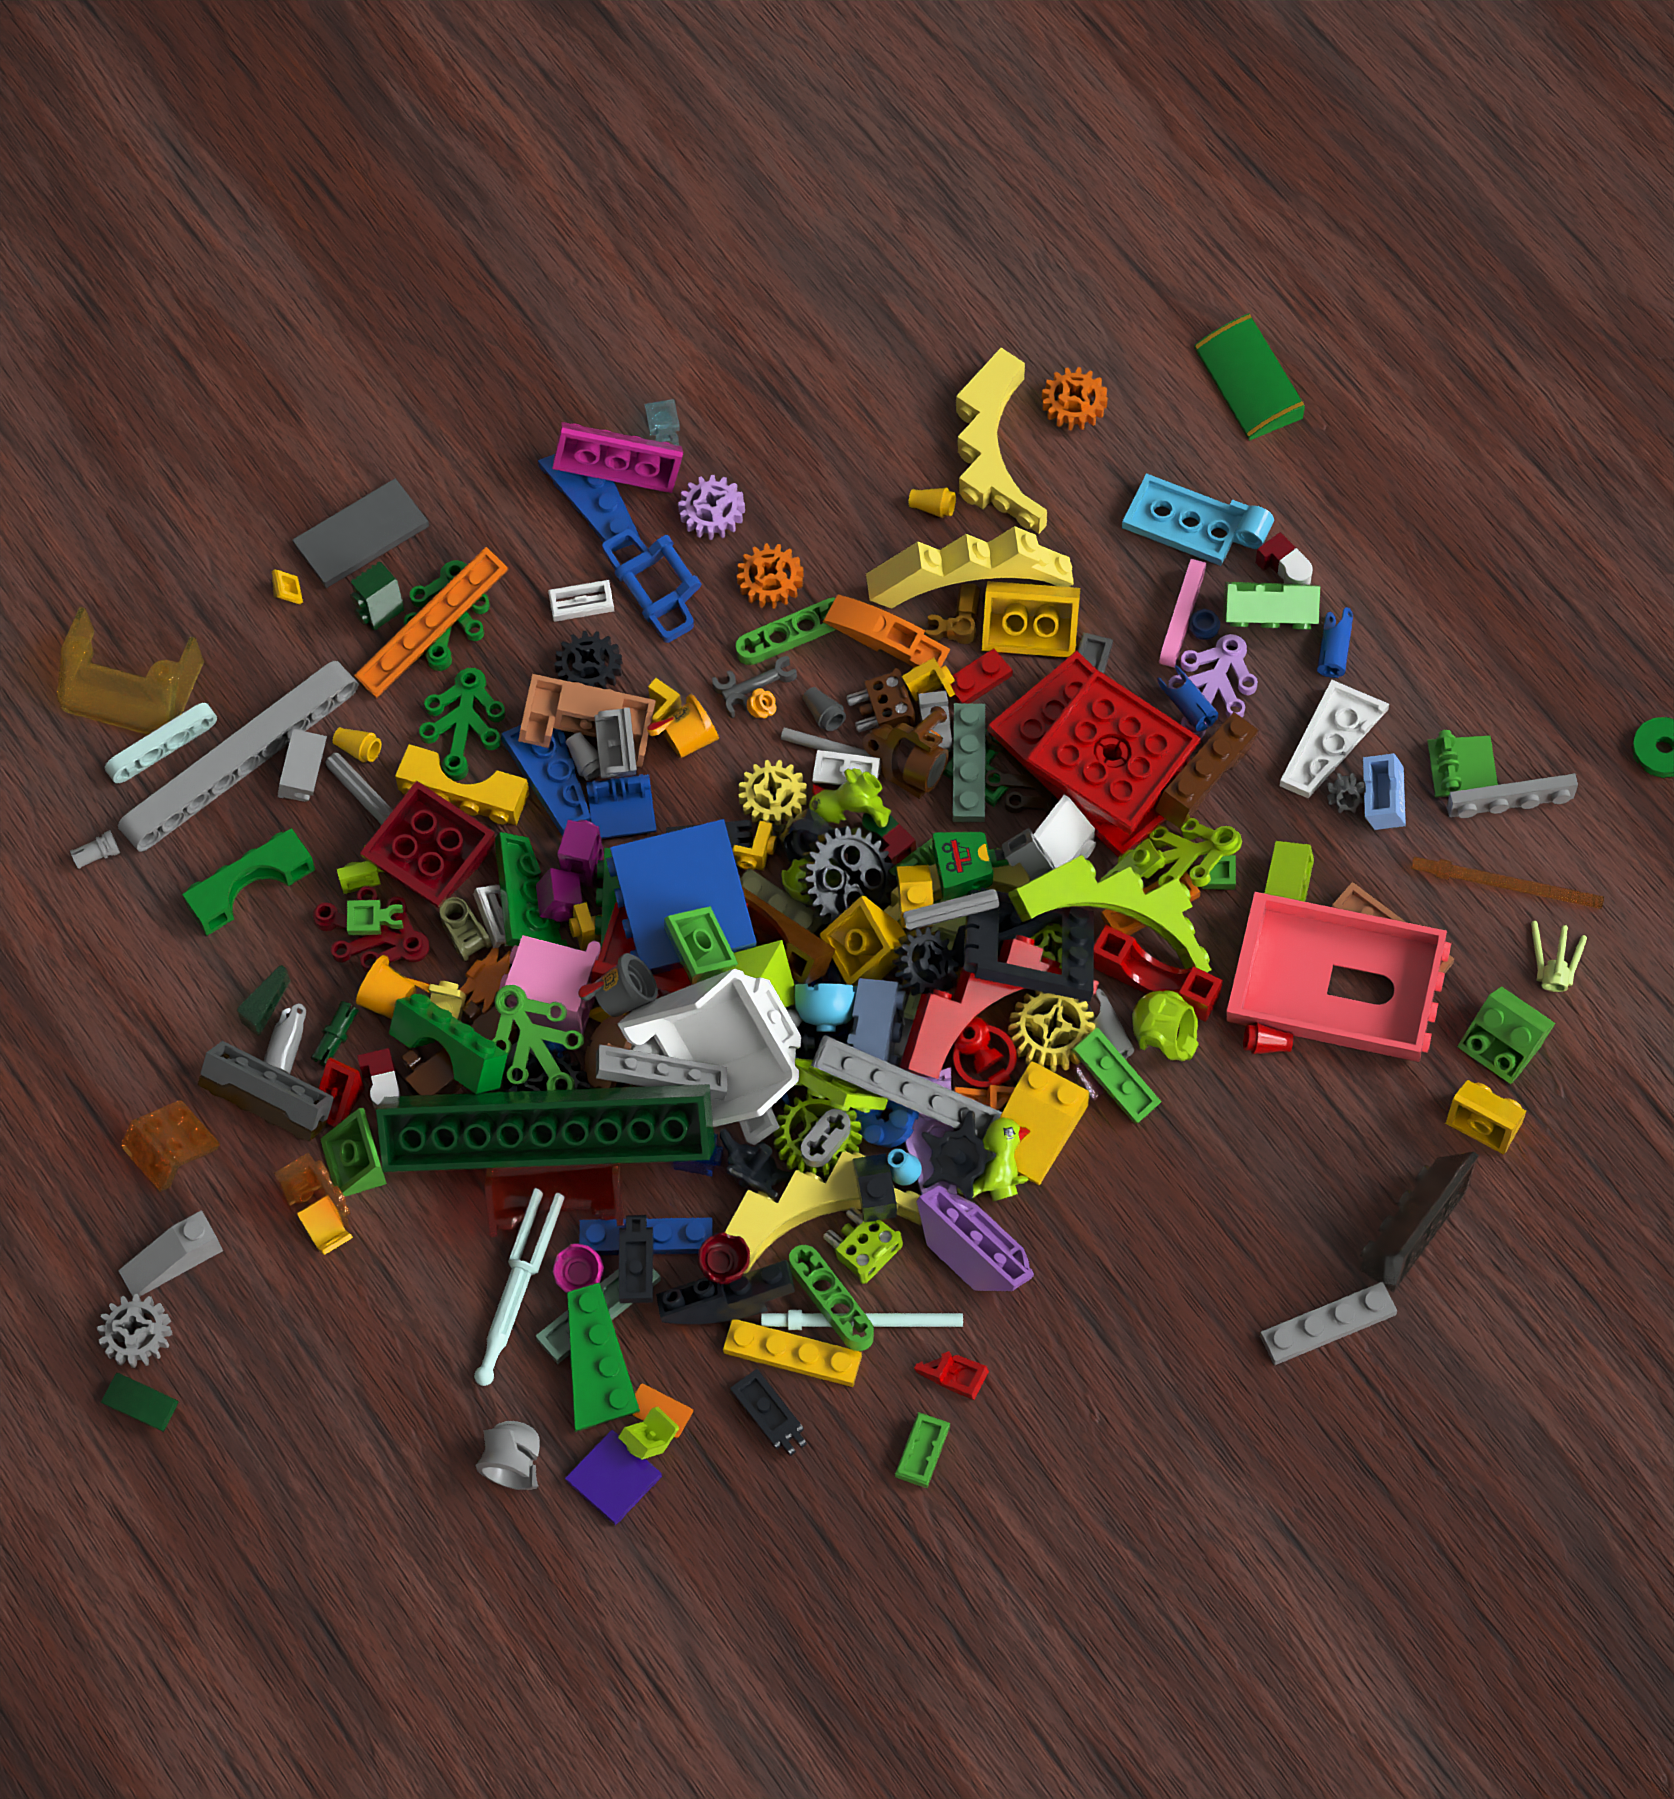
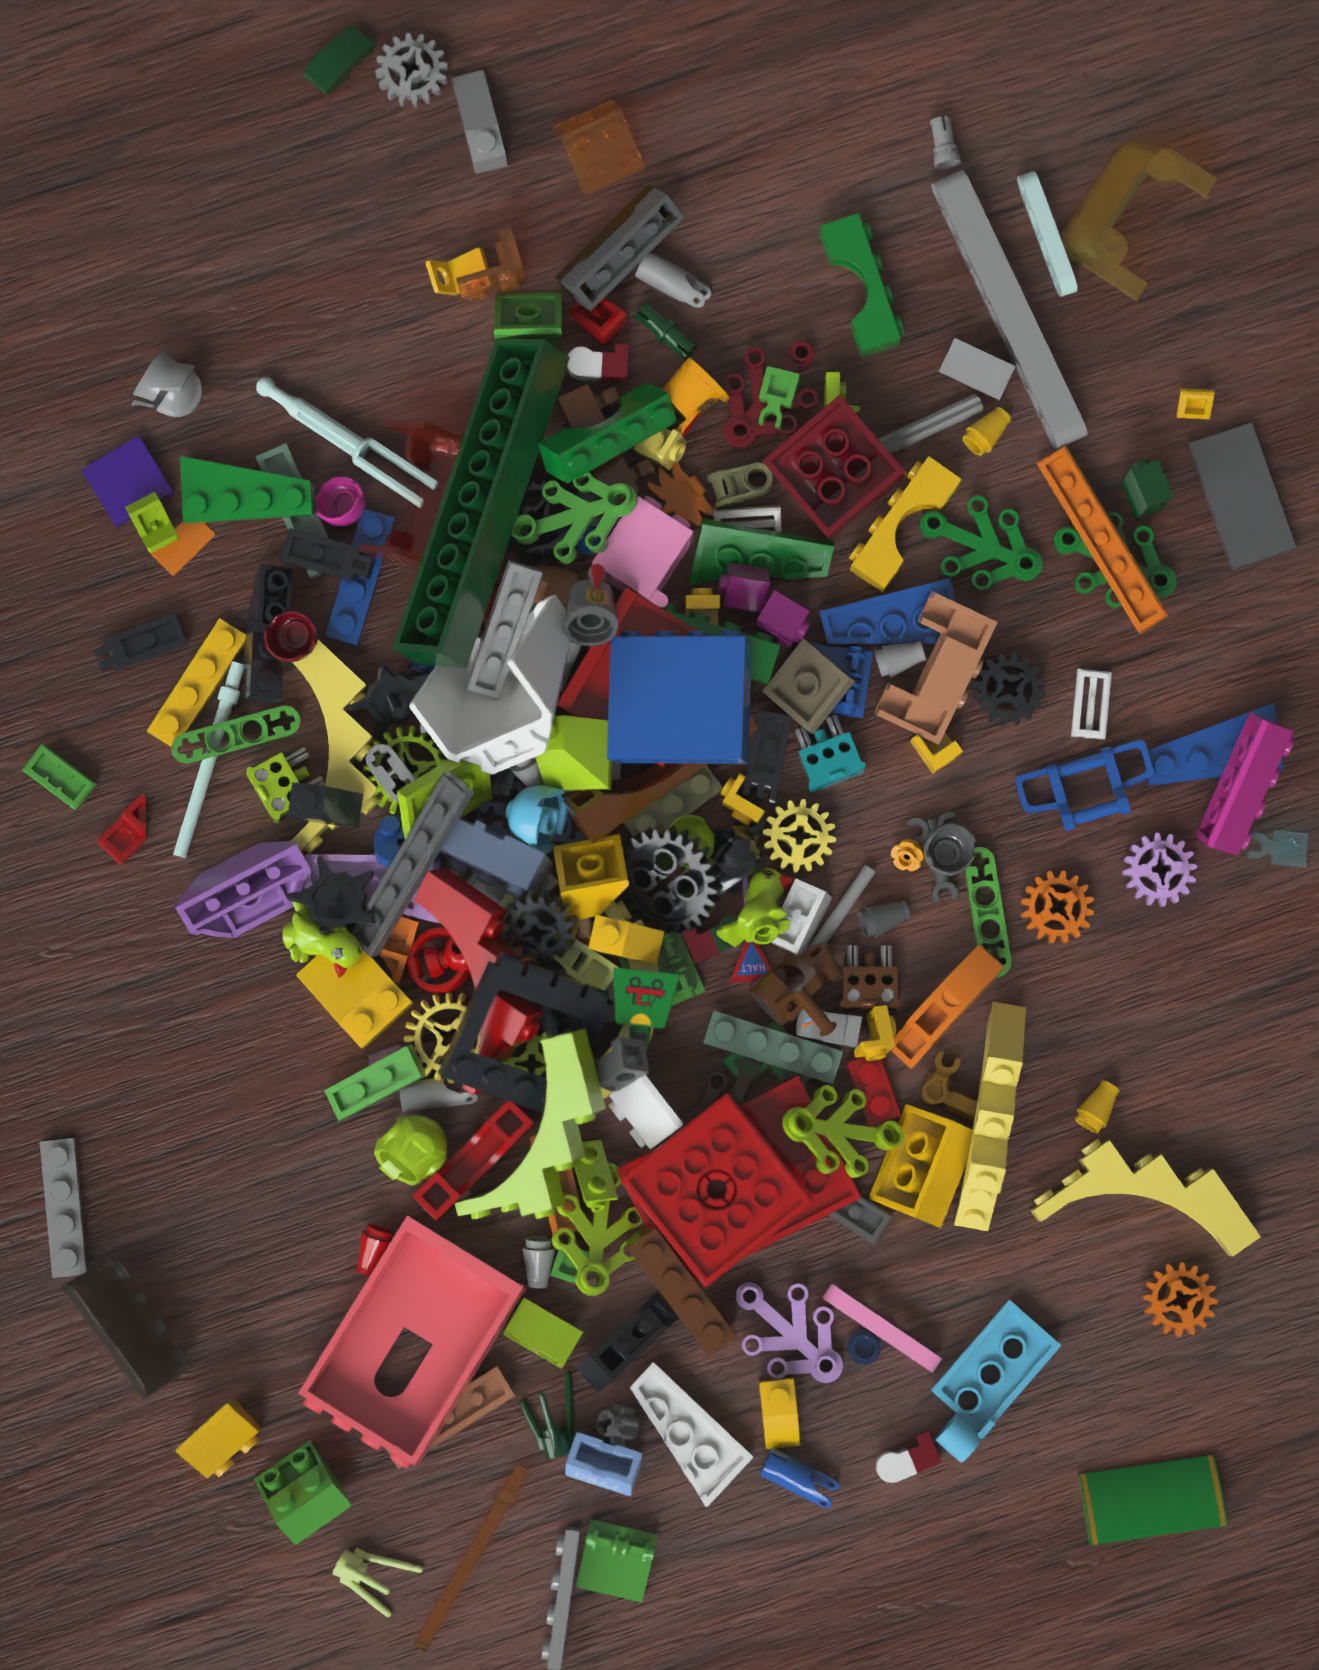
camera: 105 degrees right, 20 degrees up
clear green slope [237,965,290,1036] -> none
light grey hinge [594,708,637,779] -> none
light orange hat [647,693,719,758] -> none
bright green slope [664,906,738,985] -> none
medium azure cone [888,1149,922,1185] -> none
light grey axle [903,889,999,930] -> none
blue piece [1157,665,1219,732] -> none
wedge [1223,582,1320,629] -> none
none -> dark green plant [519,1371,575,1459]
none -> light grey cone [522,1237,556,1288]
none -> black slope [575,1293,679,1393]
none -> piece [729,875,772,983]
none -> yellow slope [758,1377,800,1449]
none -> dark tan plate [762,638,855,734]
none -> lime plant [783,1085,904,1178]
none -> teal piece [795,715,866,793]
none -> dark grey hair [924,823,976,876]

